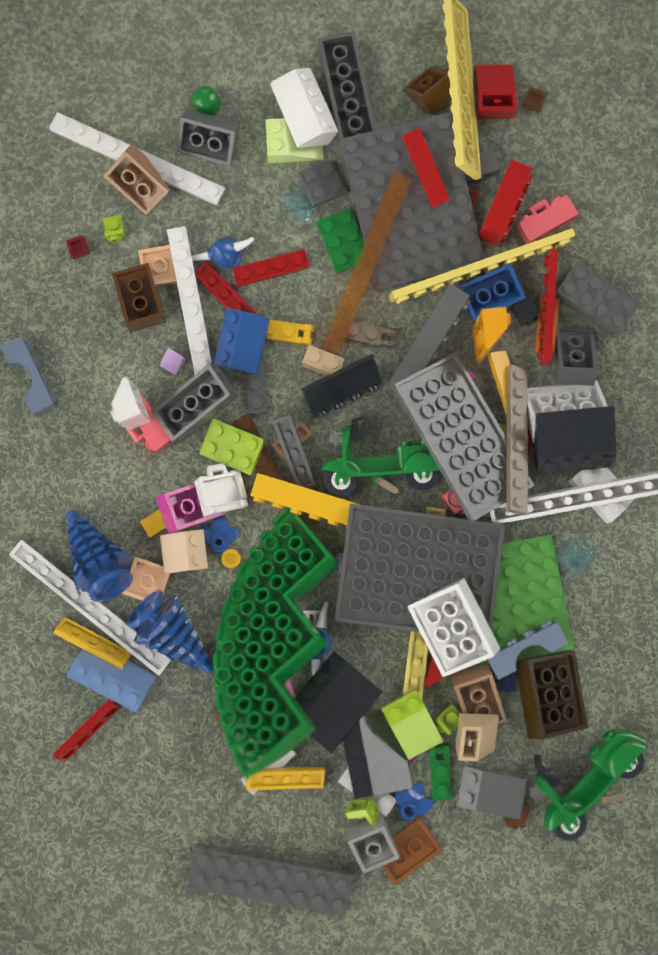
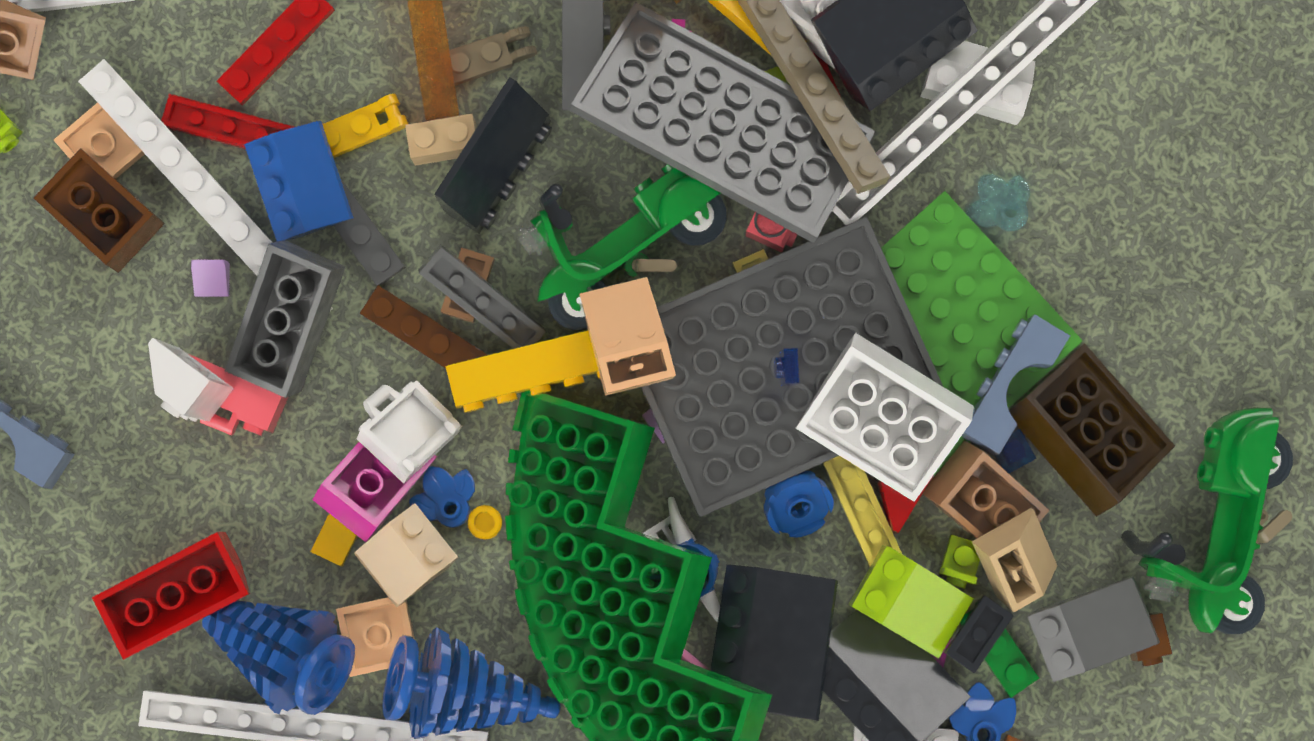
camera: 30 degrees left, 0 degrees up
blue helmet [192,237,254,270] -> none
lime plate [199,419,266,475] -> none
none -> red slope [92,532,250,660]
none -> light nougat slope [579,277,676,396]
none -> blue plate [764,471,834,538]
none -> clear blue plate [774,348,799,386]
none -> black plate [944,595,1014,673]

